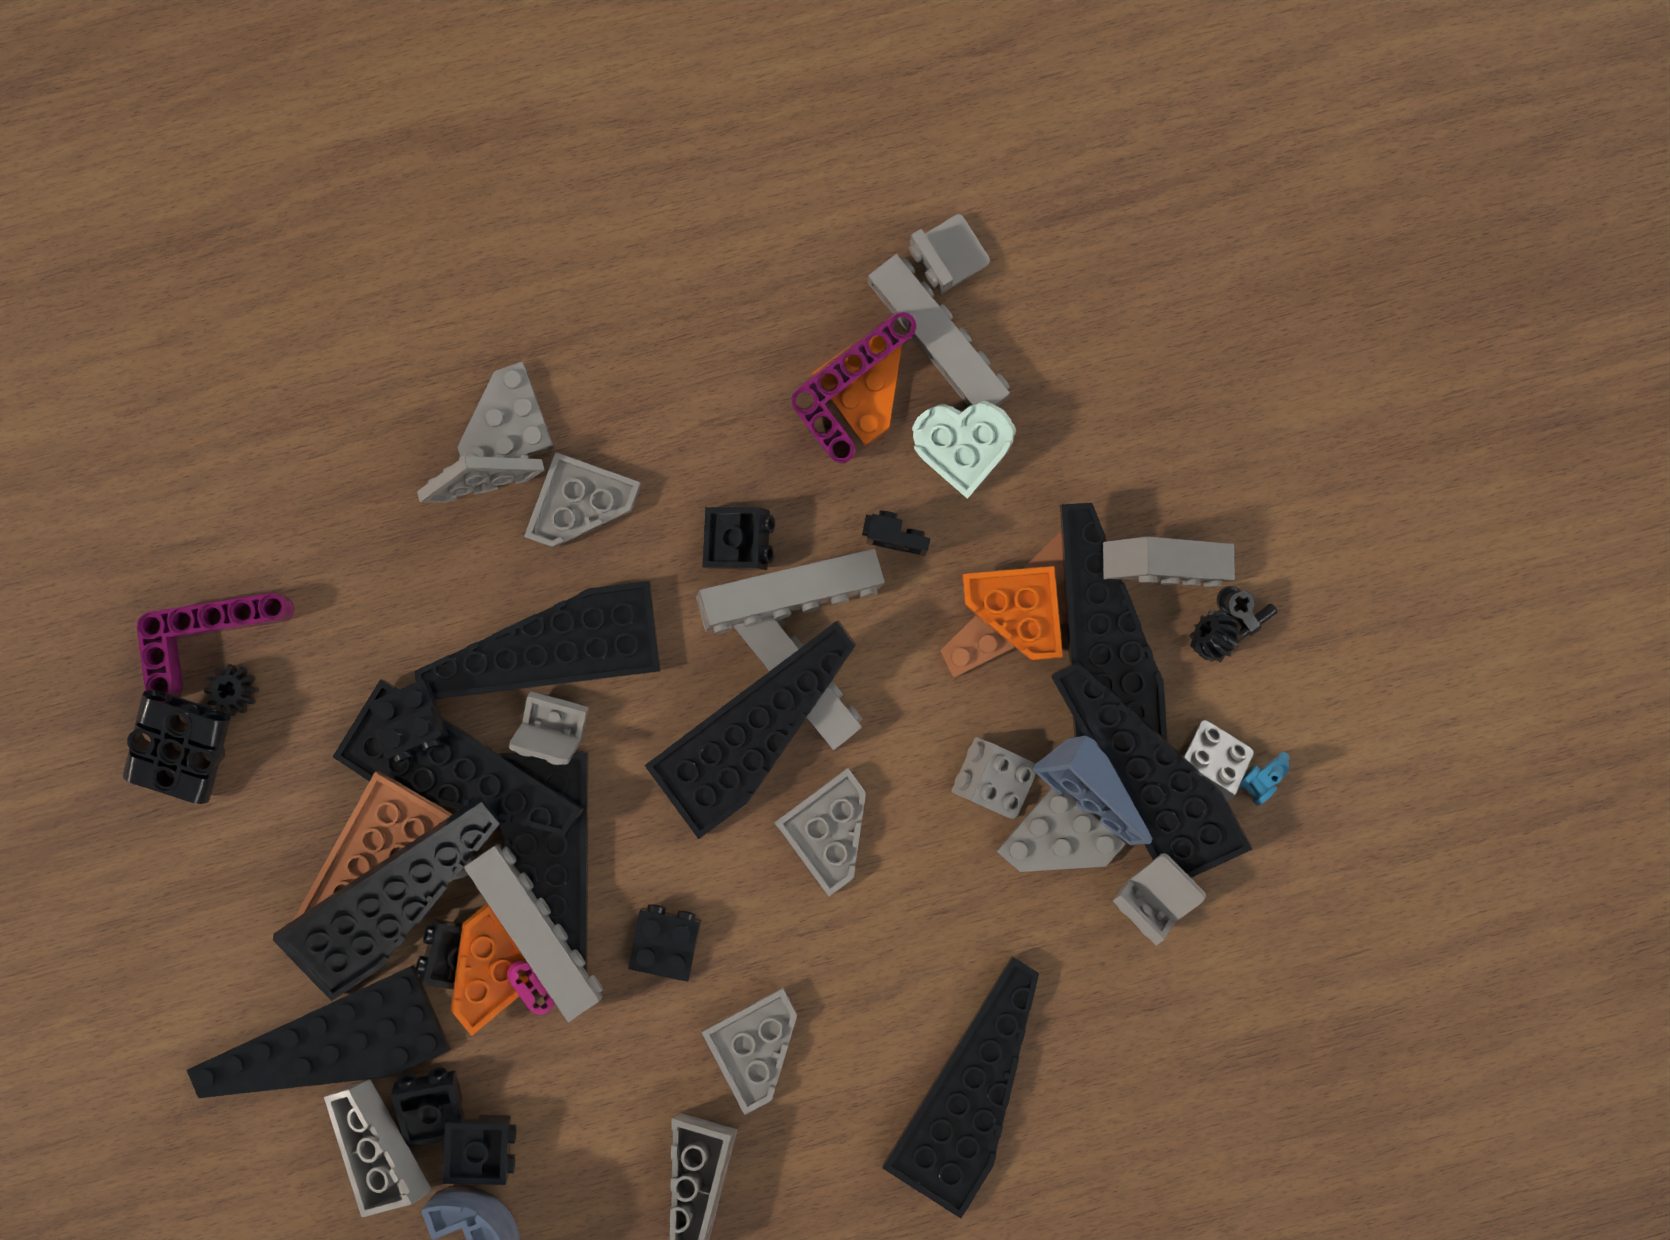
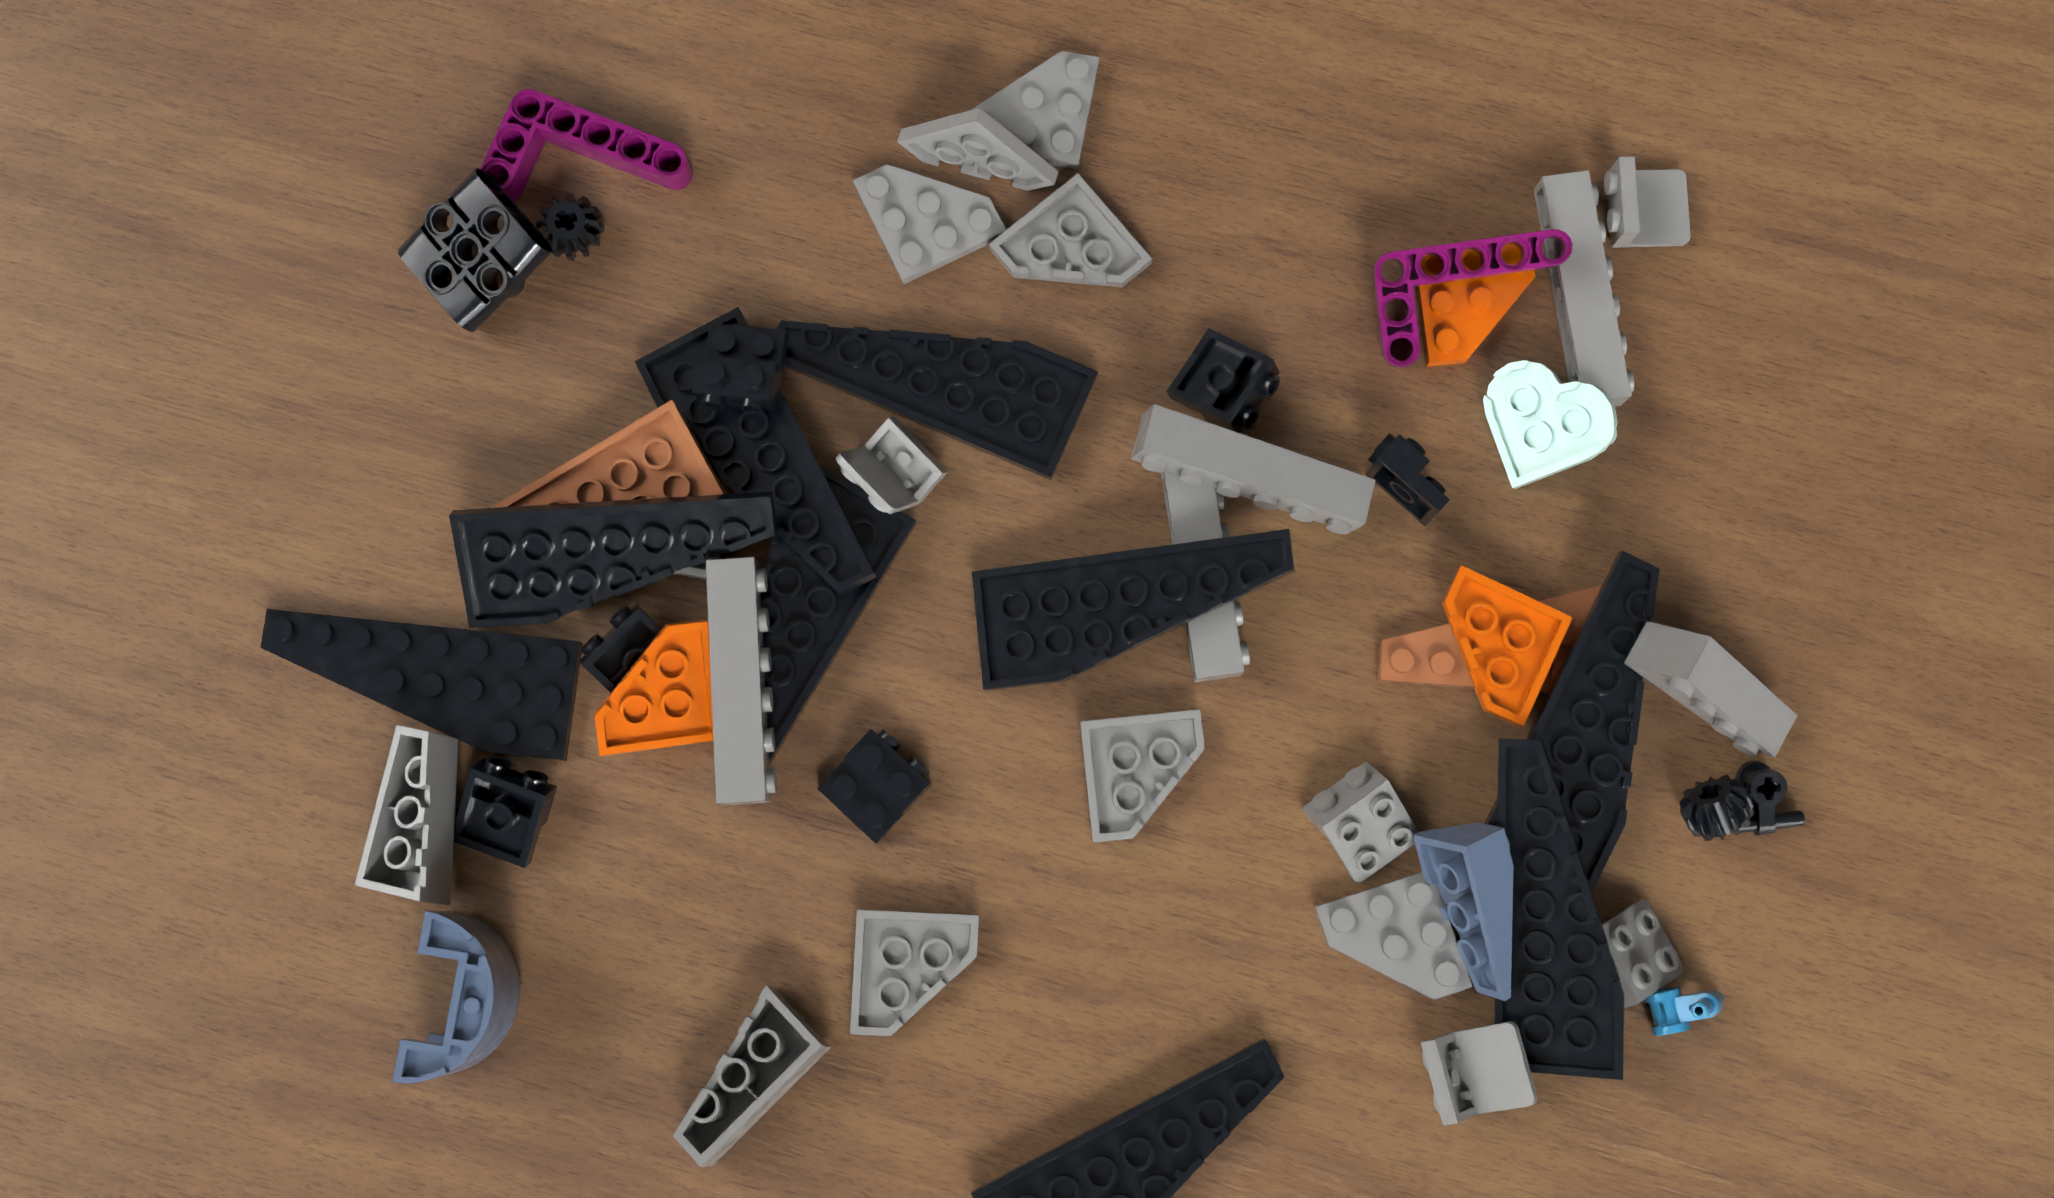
camera: 35 degrees right, 5 degrees down
black plate [443,1115,517,1185] -> none
dark pink beam [507,960,555,1015] -> none
none -> light grey plate [853,164,1006,285]

